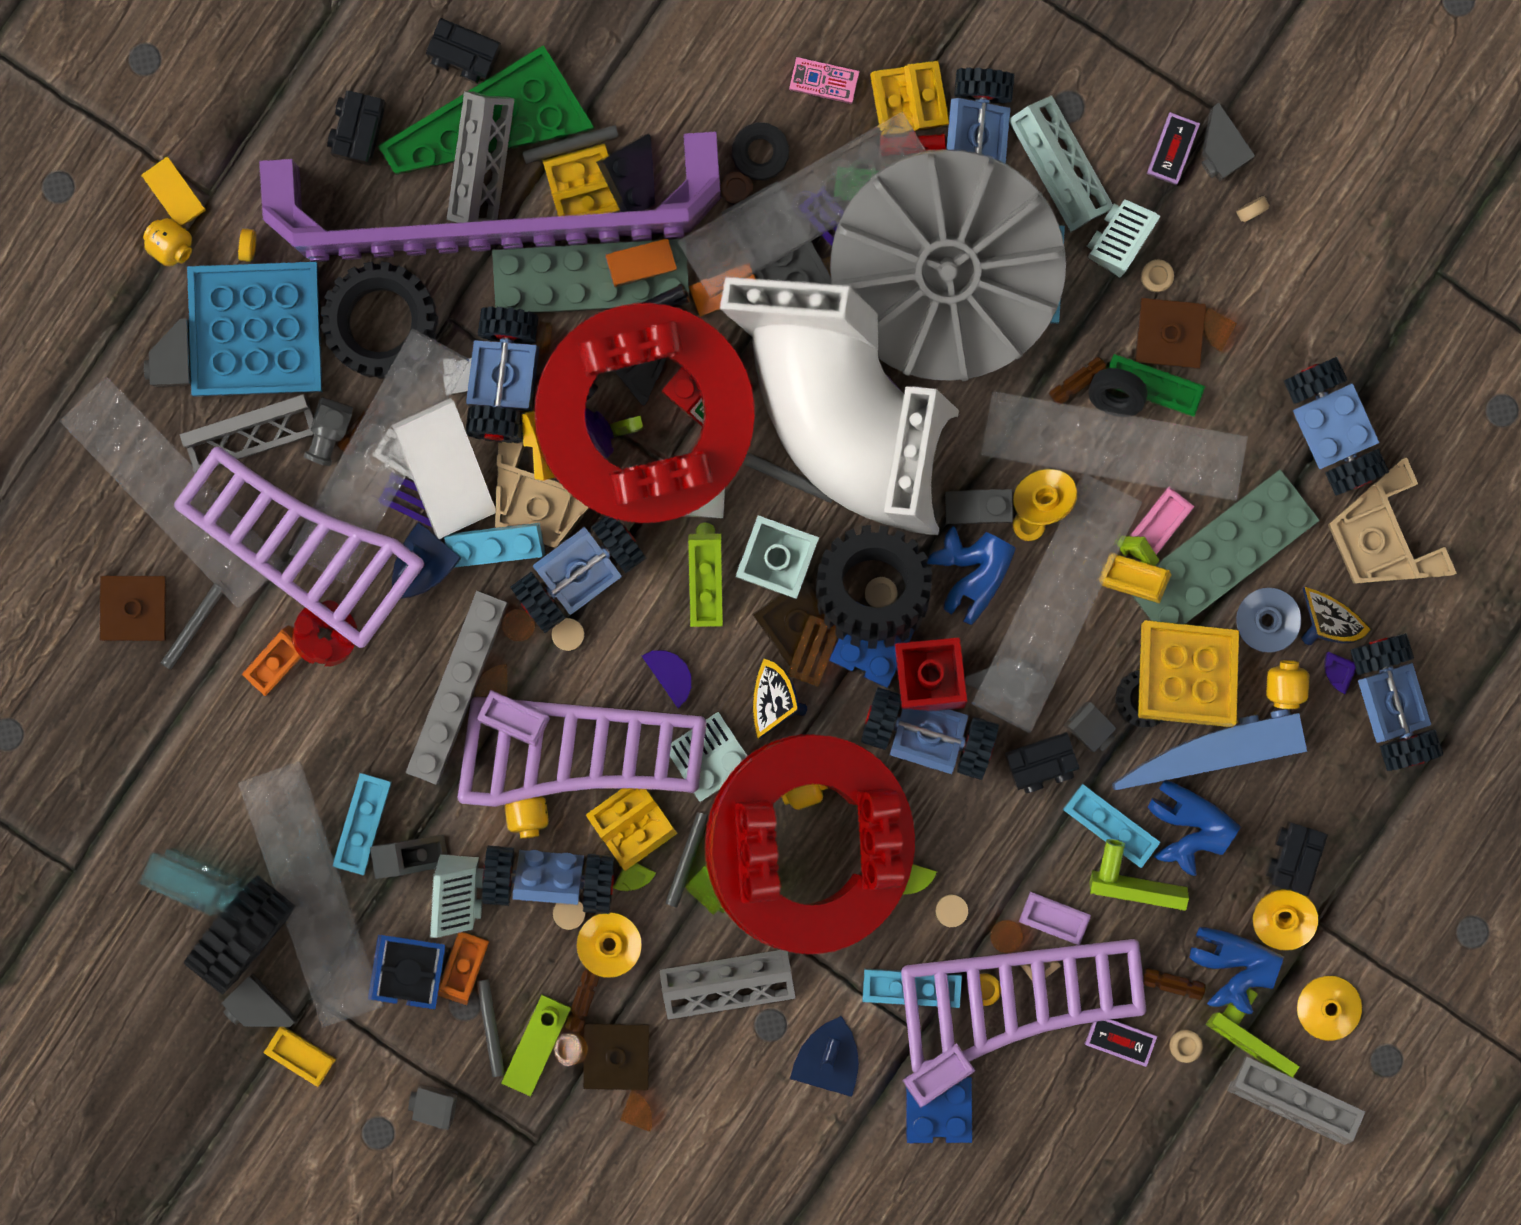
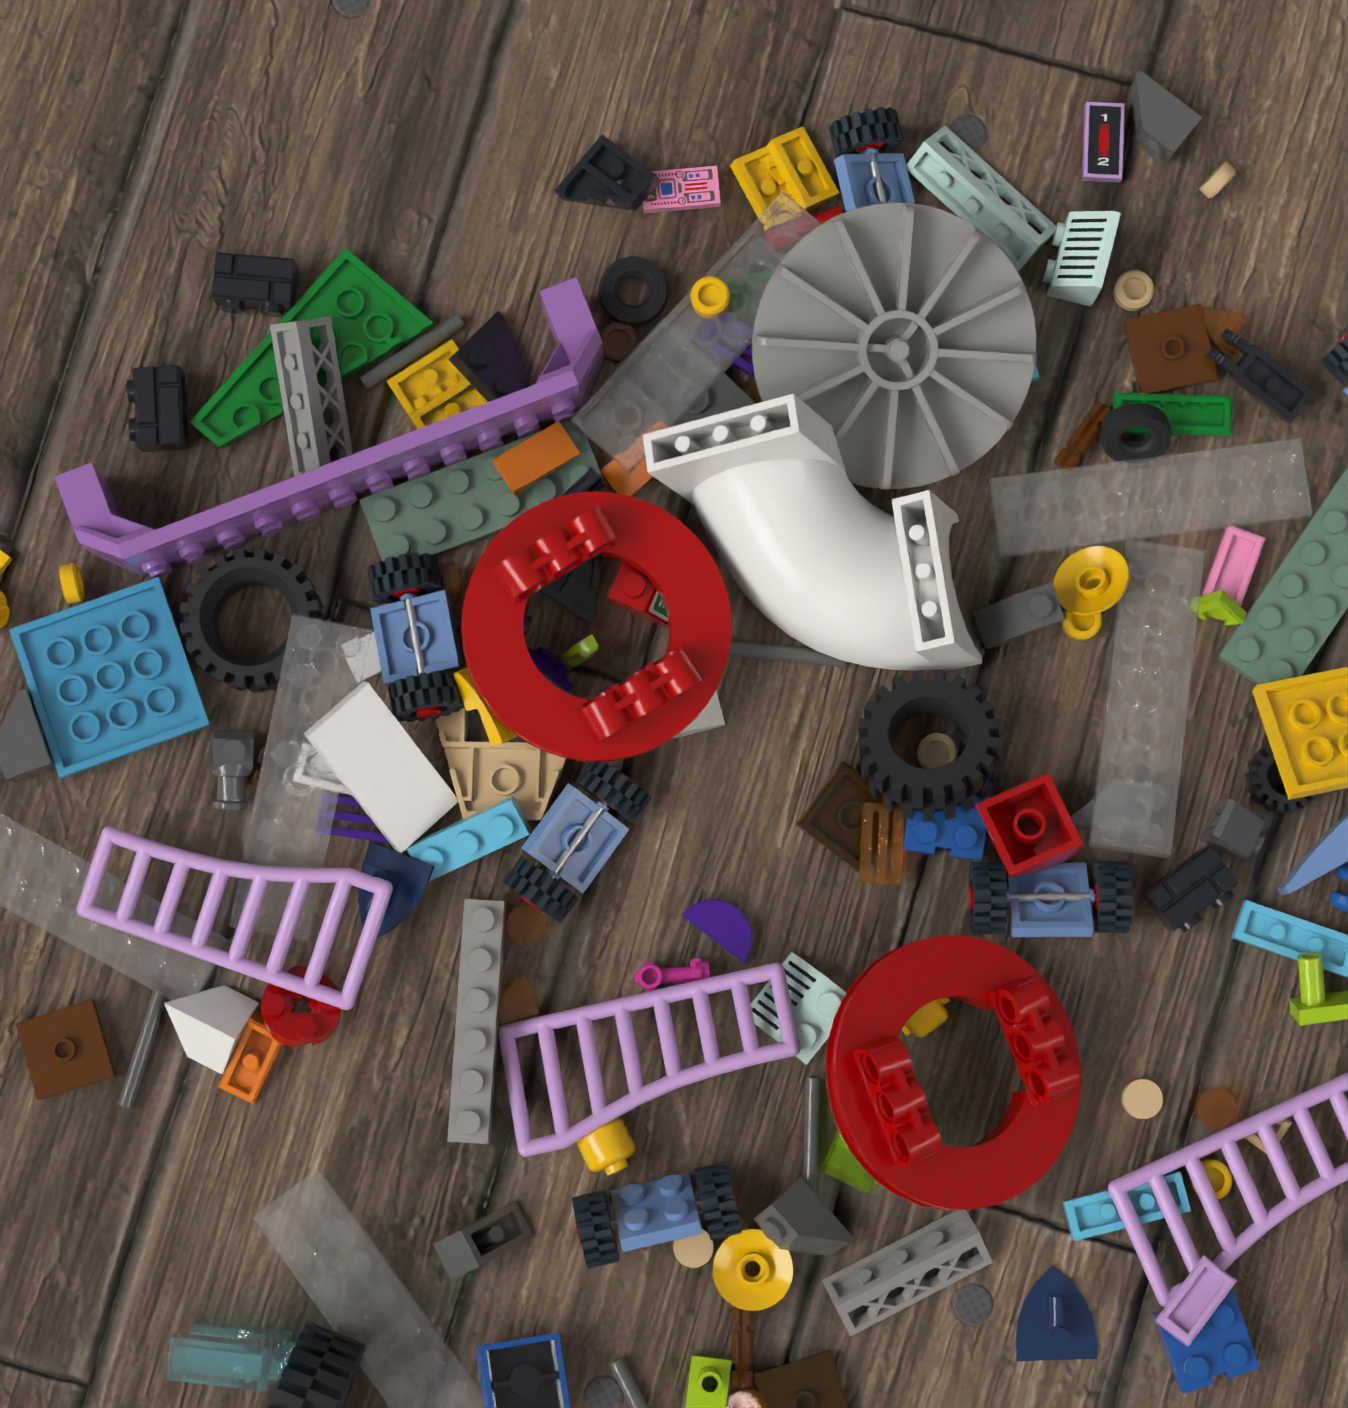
camera: 20 degrees left, 5 degrees down
light grey fence [180,395,315,473] -> none
medium azure plate [332,773,392,875] -> none
light aqua slope [430,854,484,938] -> none
orange slope [438,932,489,1005] -> none
lavender tile [477,690,550,747] -> none
tan tile [552,618,584,651] -> none
yellow slope [586,788,678,871] -> none
lime tile [613,863,656,891] -> none
lime piece [688,522,723,627] -> none
light aqua slope [735,515,819,599] -> none
shield [753,658,807,739] -> none
lime tile [903,864,937,894] -> none
blue piece [927,526,1016,625] -> none
lavender tile [1018,891,1091,945] -> none
yellow tile [1098,553,1171,603] -> none
none -> white slope [164,985,260,1075]
none -> black wing [554,134,661,211]
none -> dark pink bar [634,958,710,992]
none -> yellow tile [690,276,731,318]
none -> dark grey slope [753,1177,854,1256]
none -> black hinge [1206,328,1315,424]

